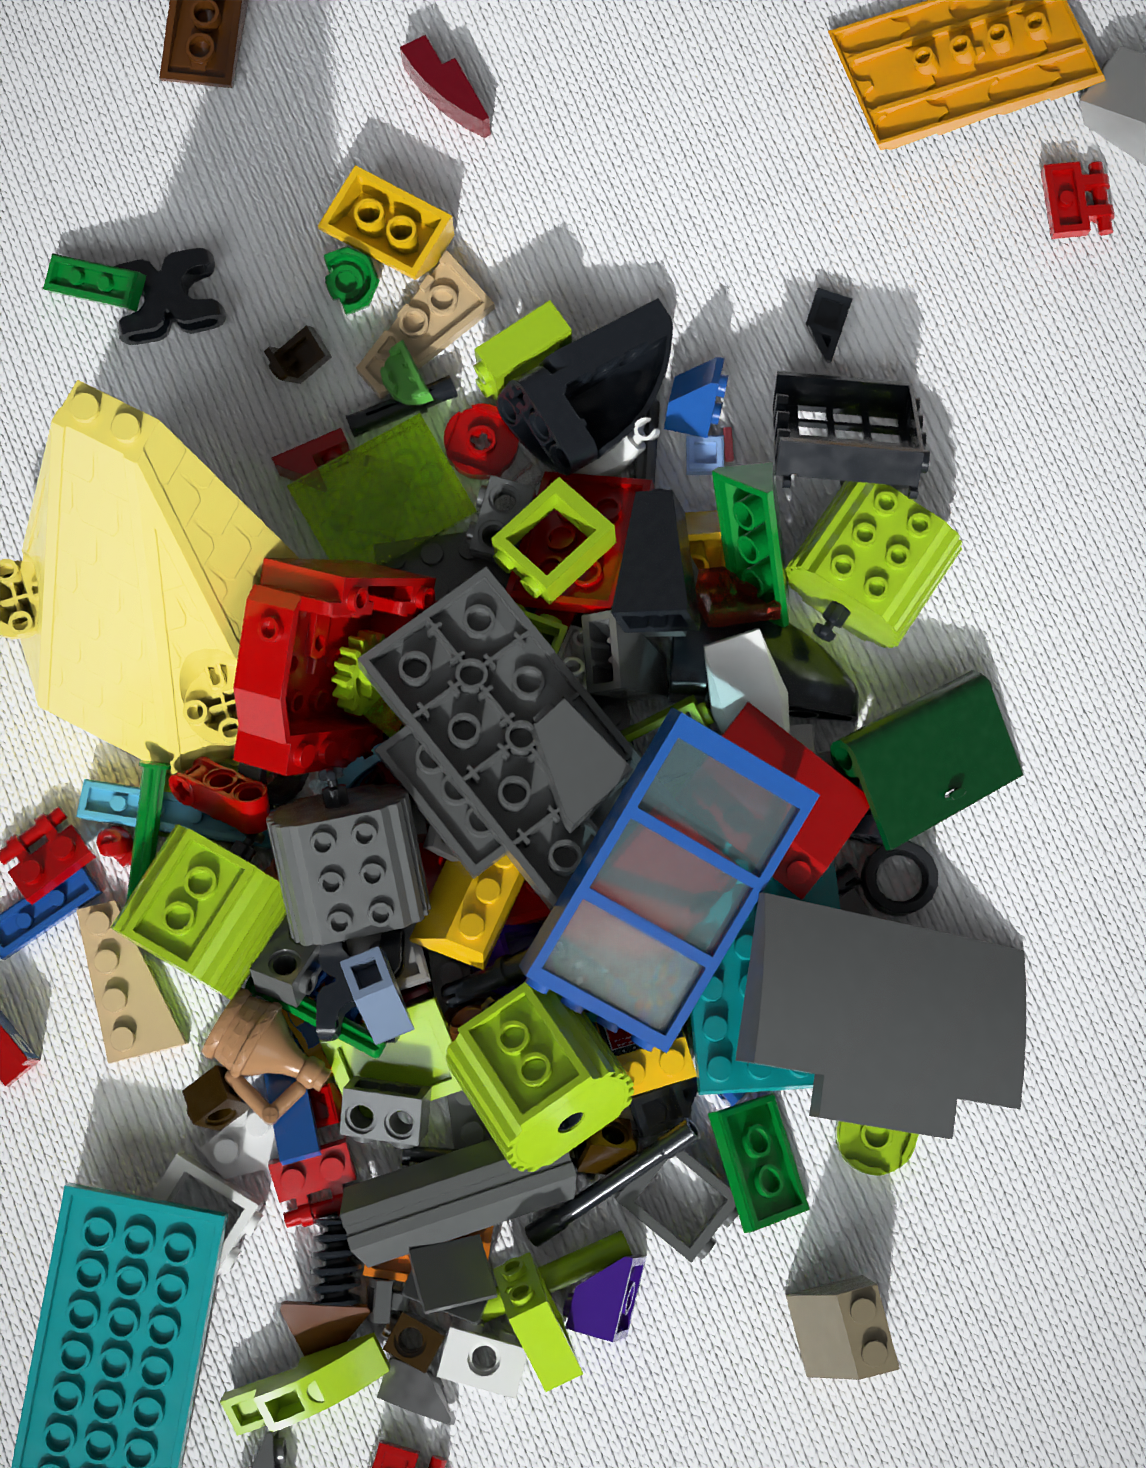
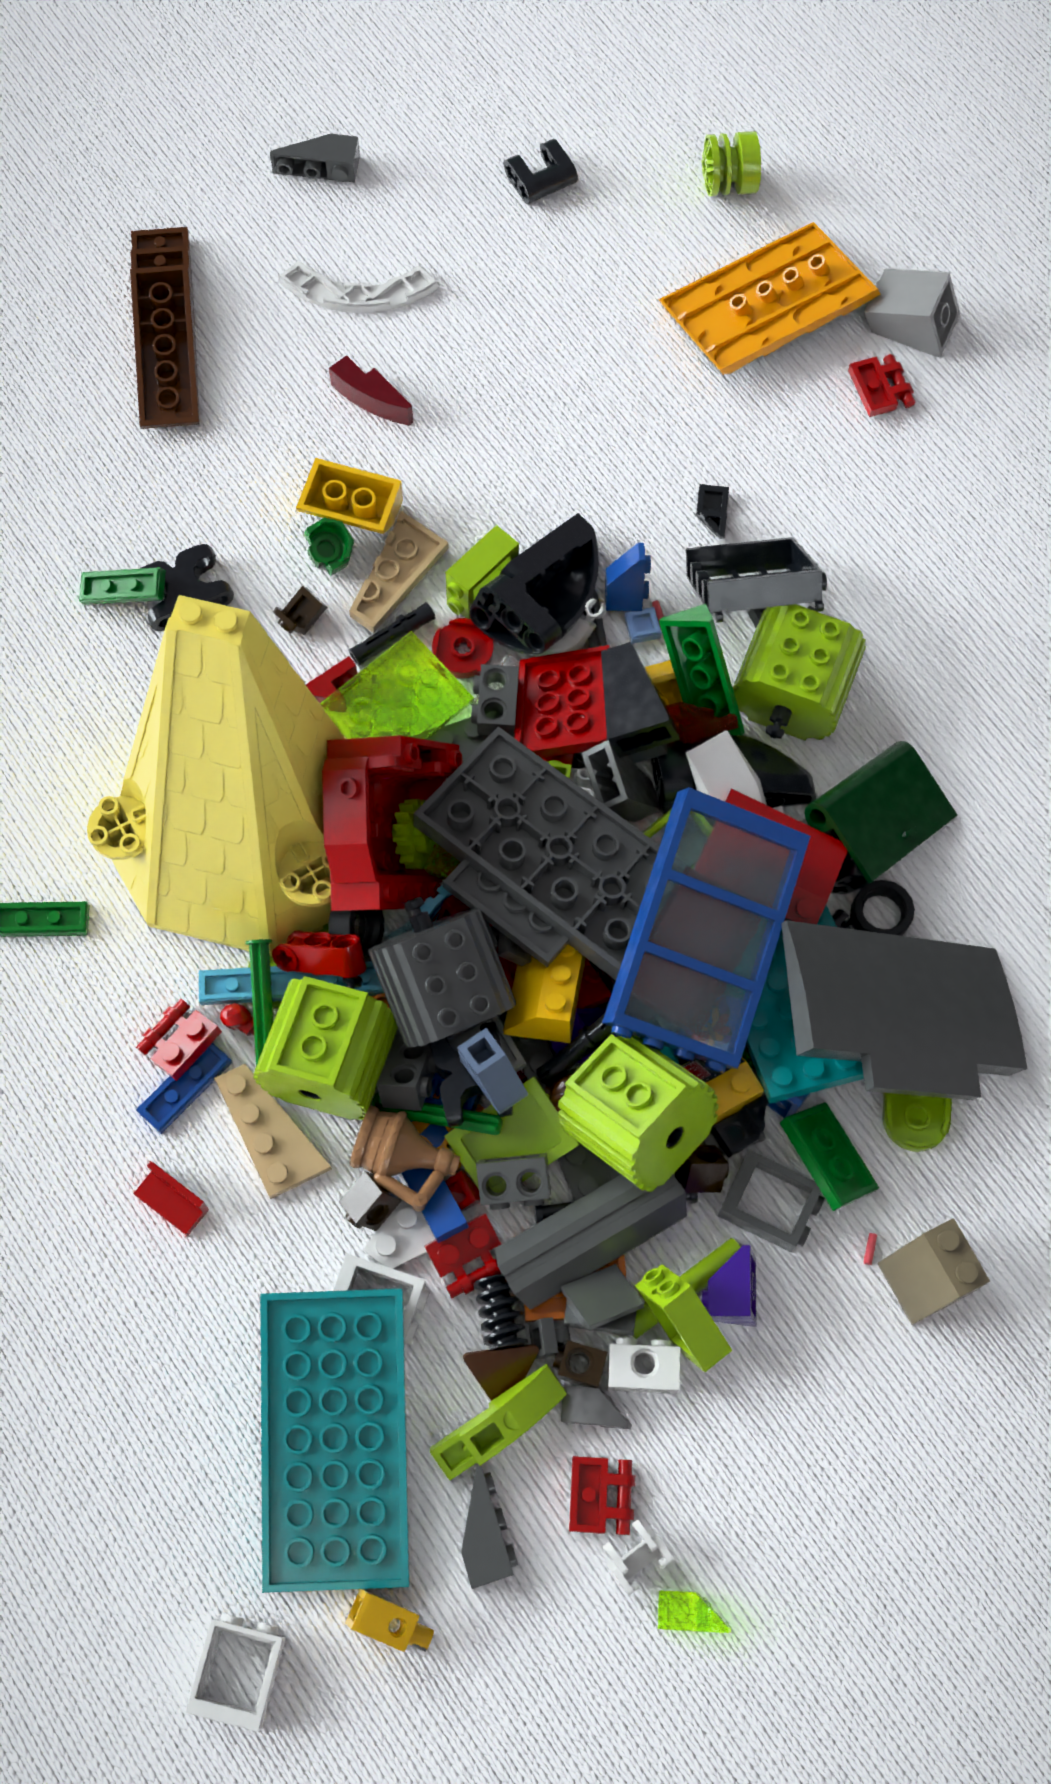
camera: 15 degrees left, 10 degrees down
bright green plate [380,339,433,405] -> none
lime window [491,477,616,605] -> none
black piece [525,1118,701,1247] -> none
dark grey slope [532,698,633,833] -> none
none -> coral piece [863,1233,877,1265]

